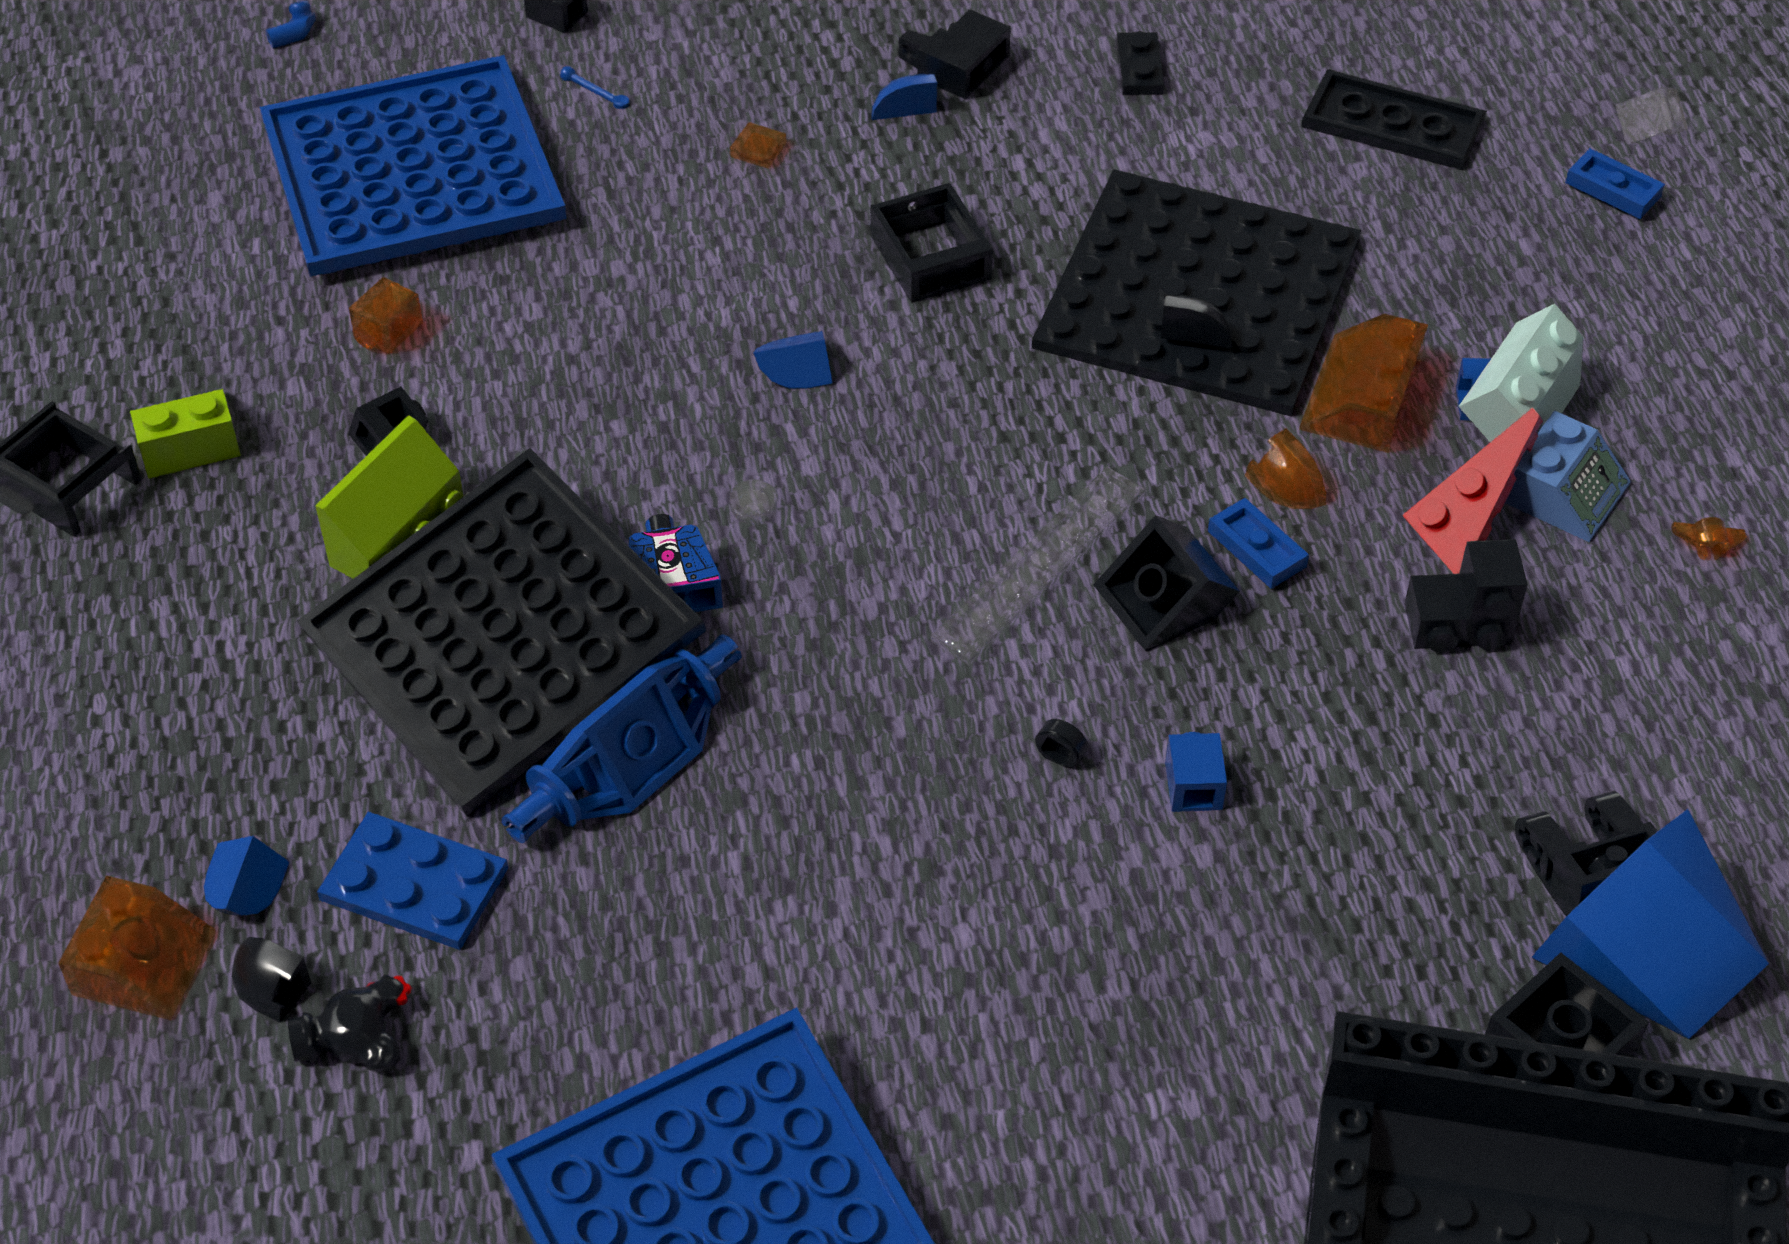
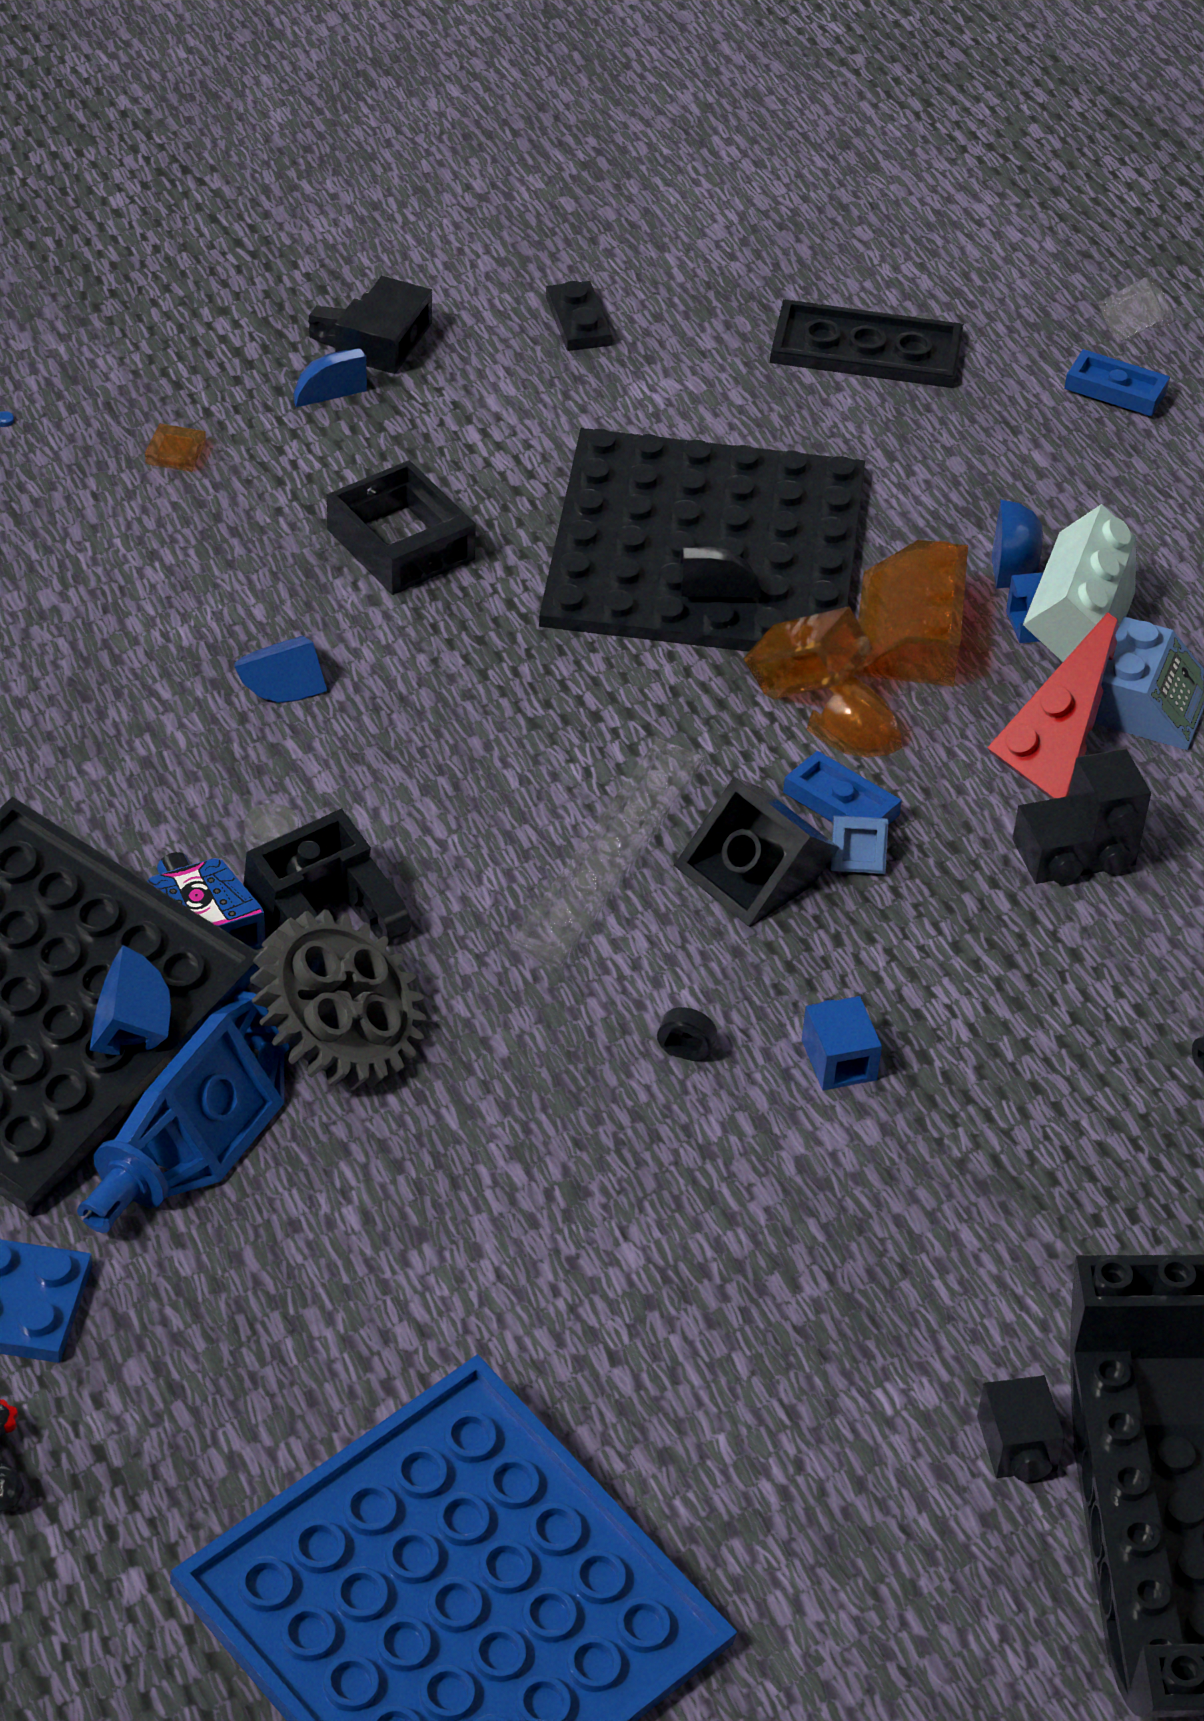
camera: 15 degrees left, 5 degrees down
none -> blue brick [90,945,171,1055]
none -> black brick [243,808,411,942]
none -> dark grey gear [250,910,426,1090]
none -> clear orange piece [743,607,874,699]
none -> medium blue tile [830,815,888,874]
none -> black brick [977,1375,1065,1482]
none -> blue brick [991,500,1043,589]

